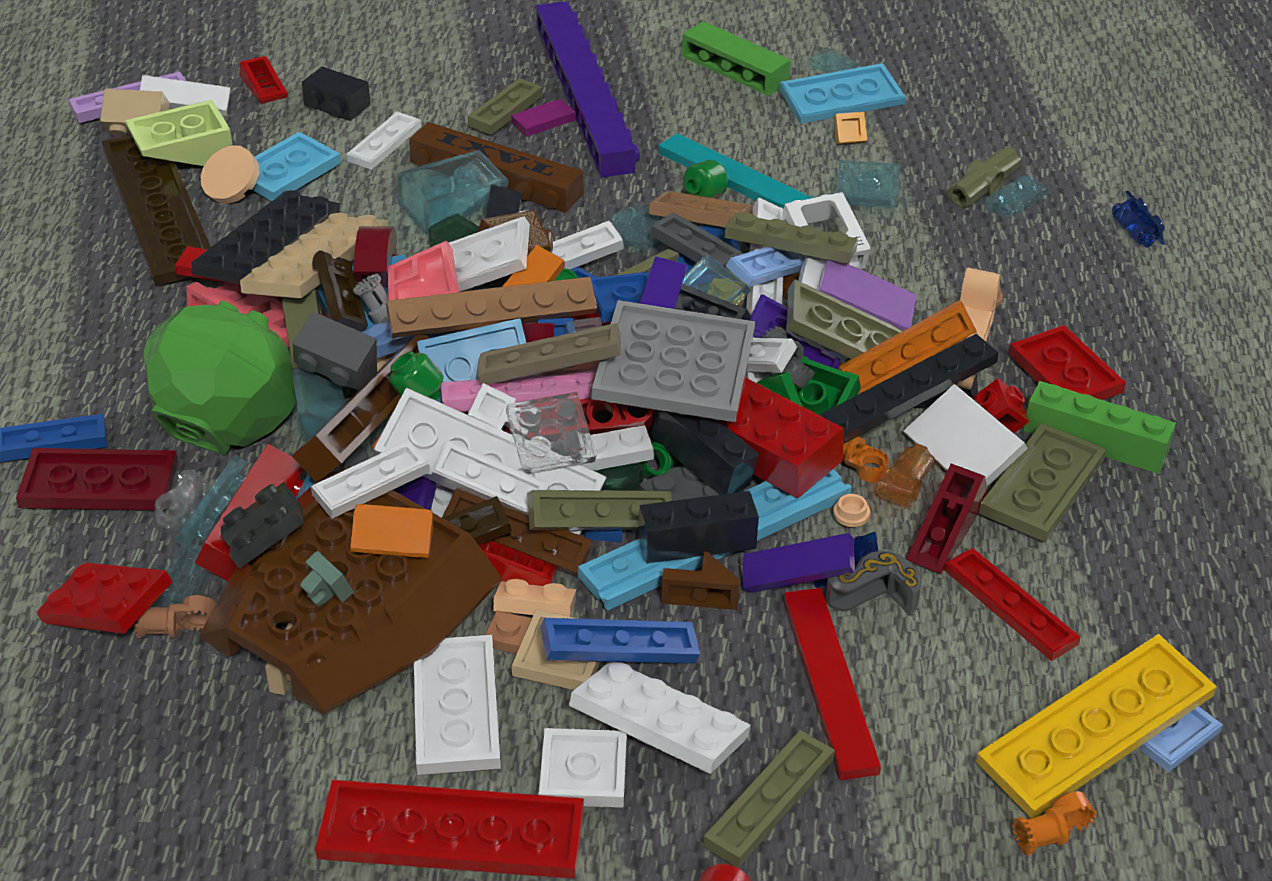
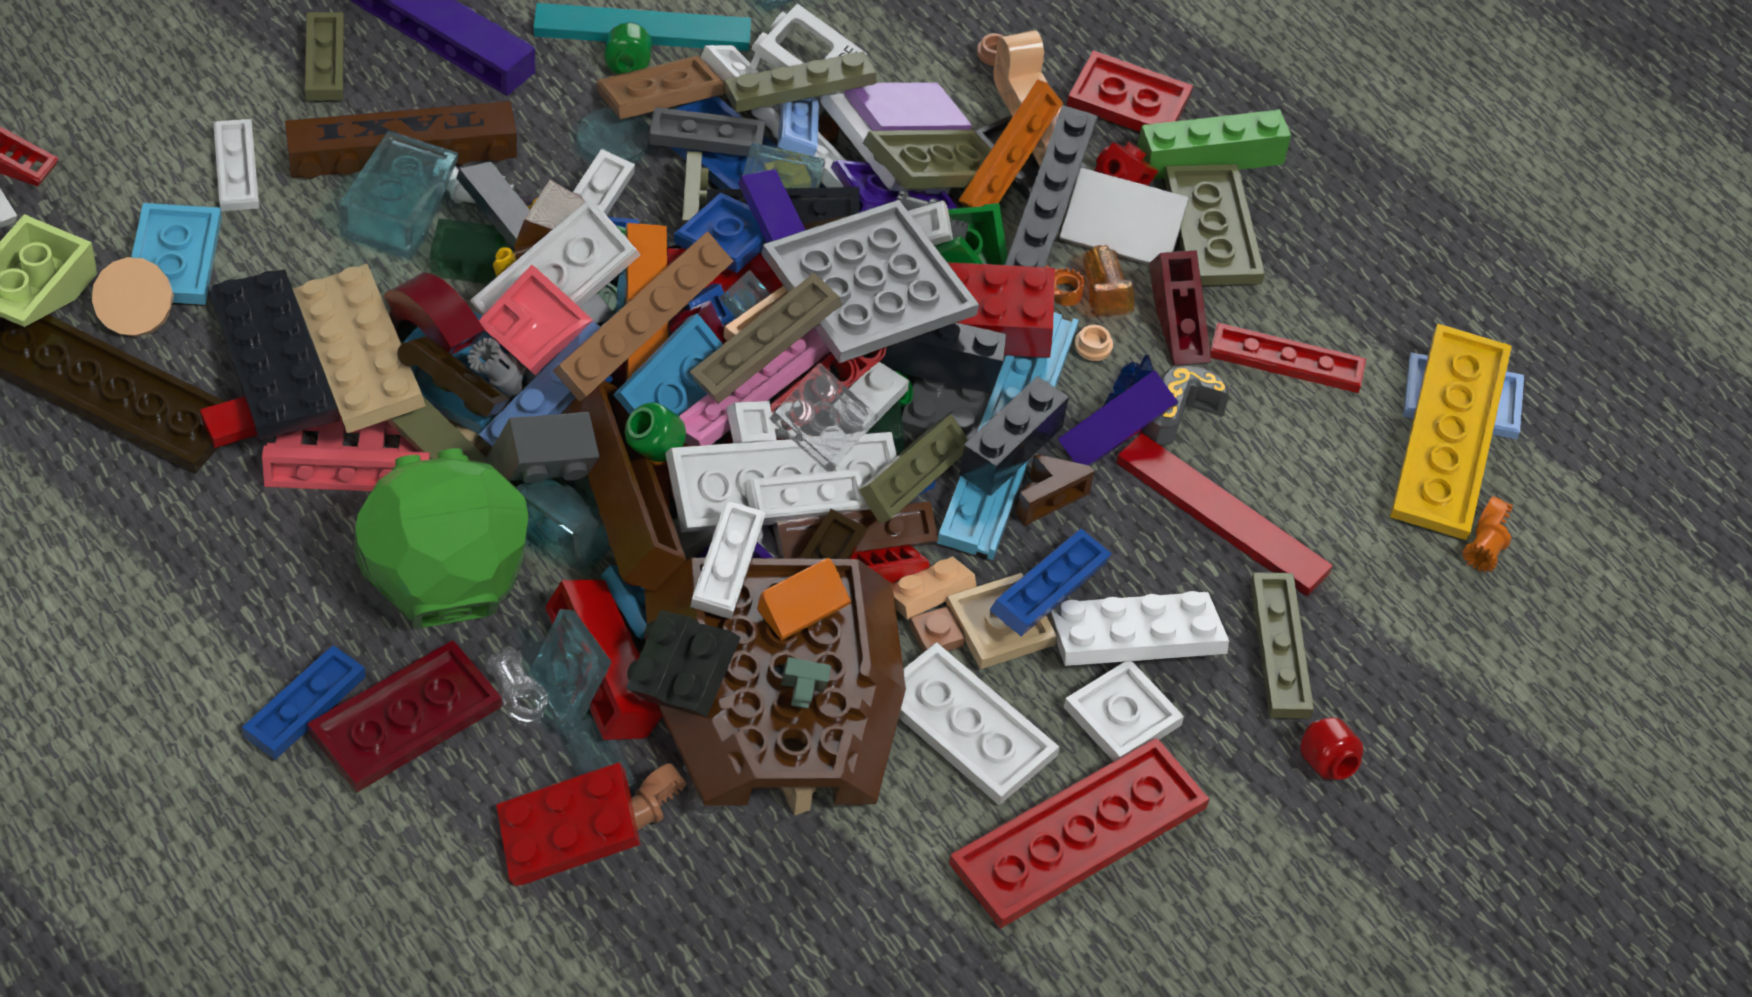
camera: 45 degrees left, 10 degrees up
black brick [301,66,371,121] -> none
magenta tile [511,99,576,137] -> none

